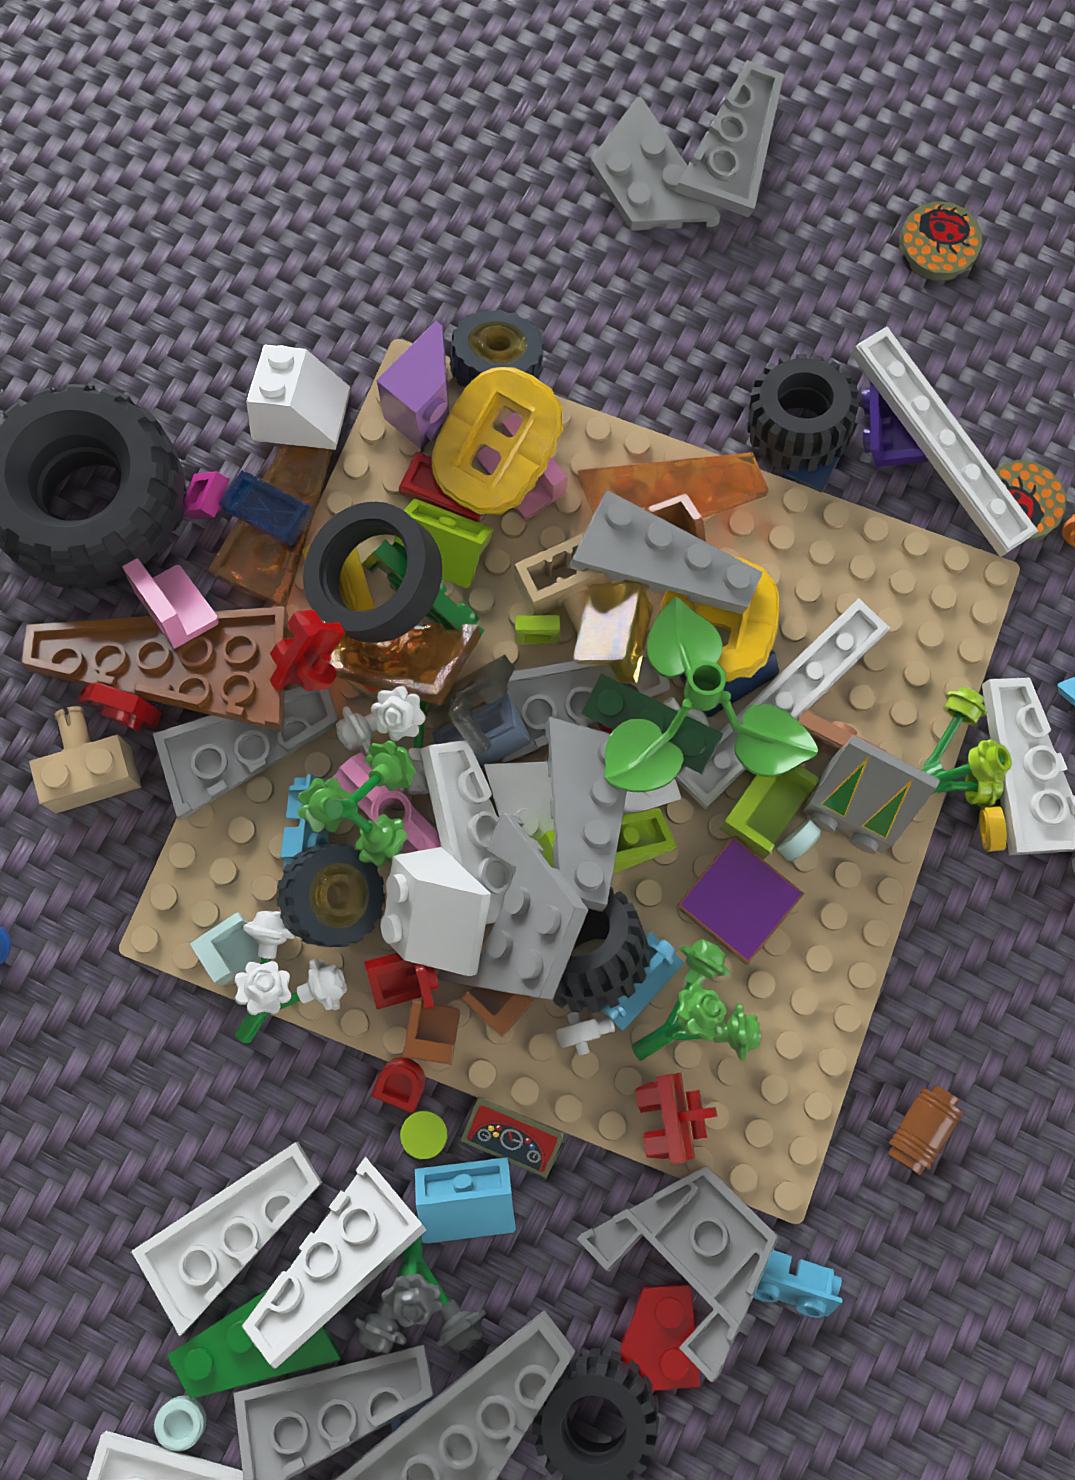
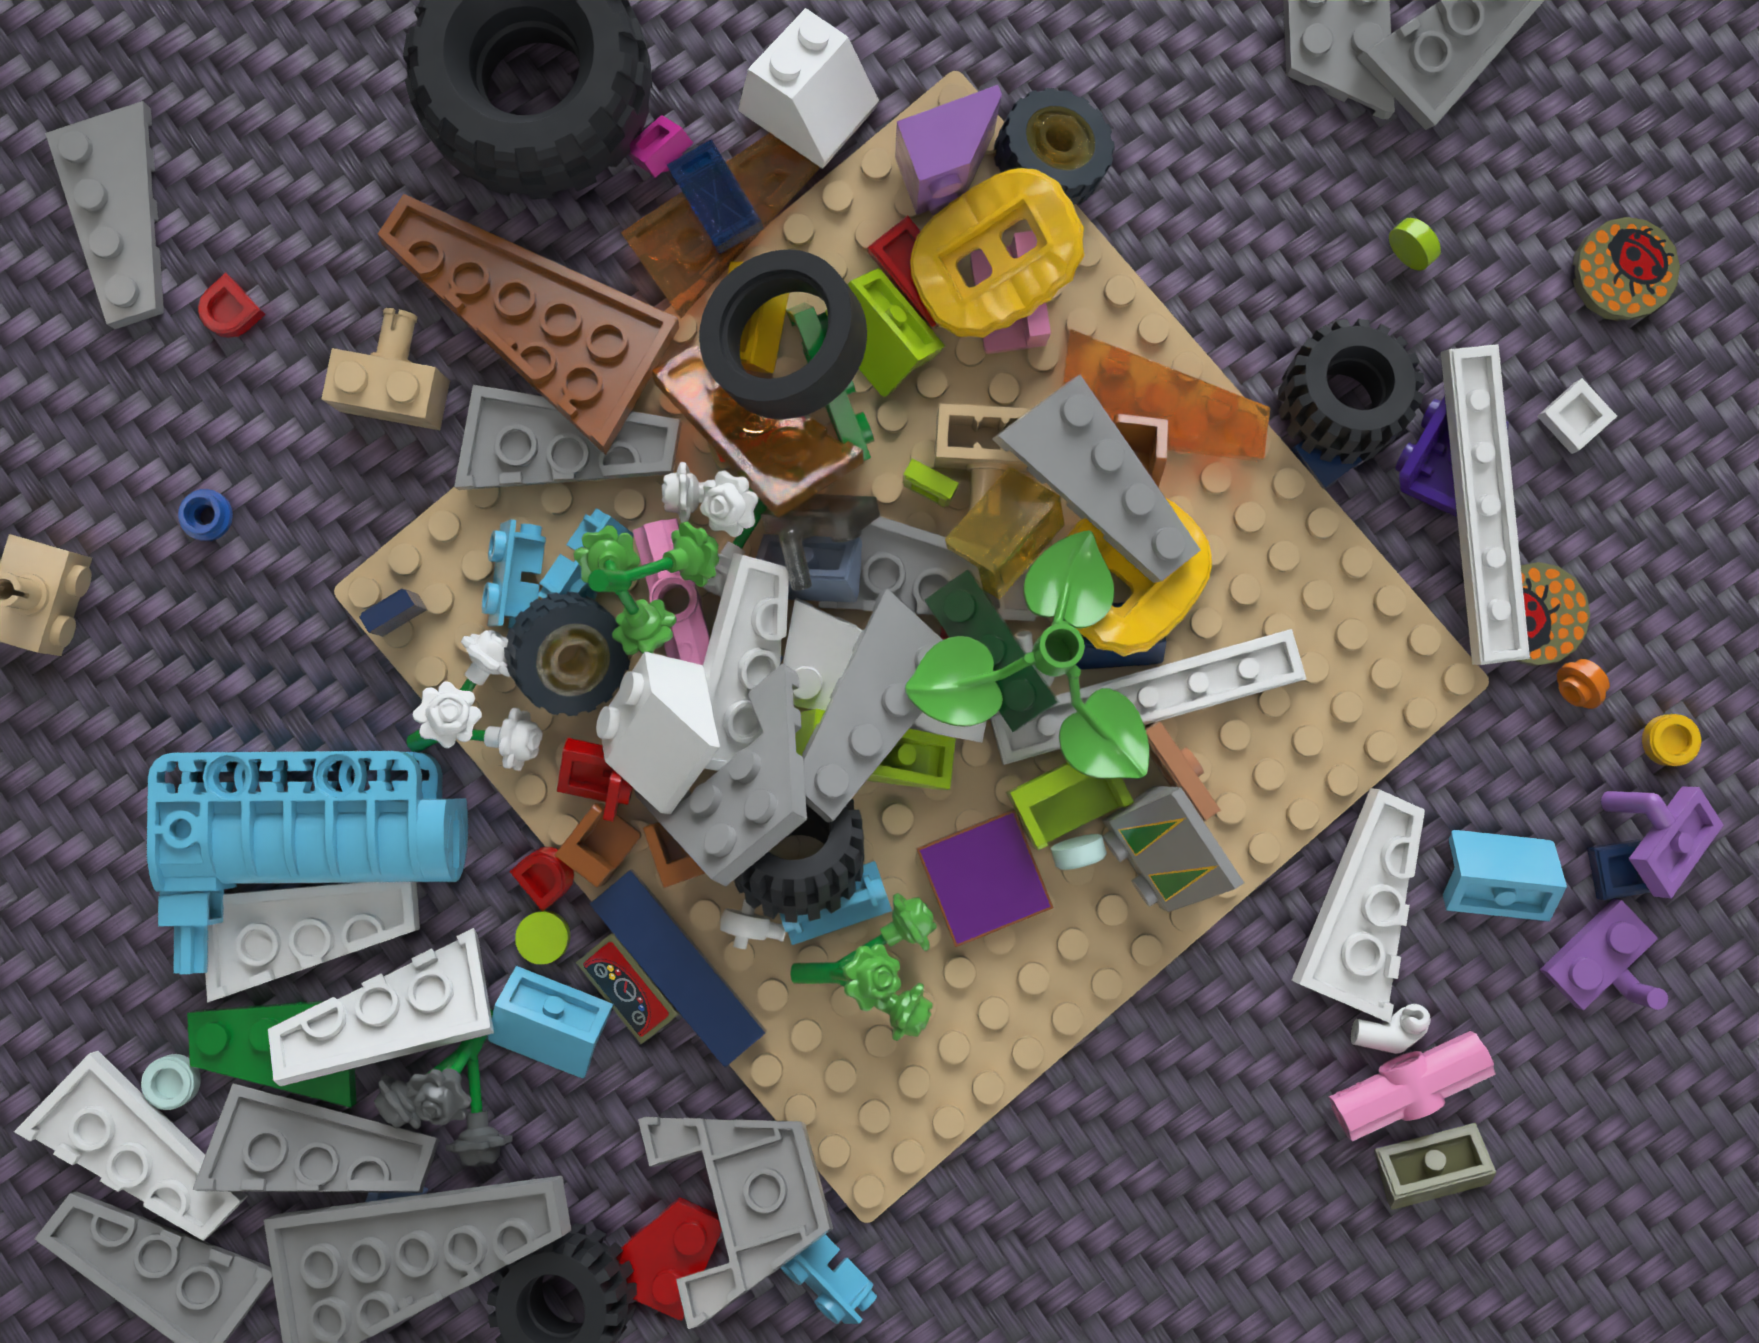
camera: 25 degrees right, 10 degrees up
red wing [76,682,162,732] -> none
bright pink panel [122,558,219,649] -> none
light aqua panel [190,913,261,986] -> none
red hips [270,610,345,692] -> none
red hips [636,1073,717,1164] -> none
dark orange head [888,1085,963,1176] -> none
lime plant [922,687,1012,808] -> none
yellow tile [979,806,1007,852] -> none
none -> medium azure piece [147,751,468,974]
none -> dark blue tile [359,589,428,637]
none -> medium azure hinge [482,519,546,628]
none -> dark blue tile [589,869,767,1067]
none -> lime tile [1389,218,1441,271]
none -> white plate [1537,378,1617,454]

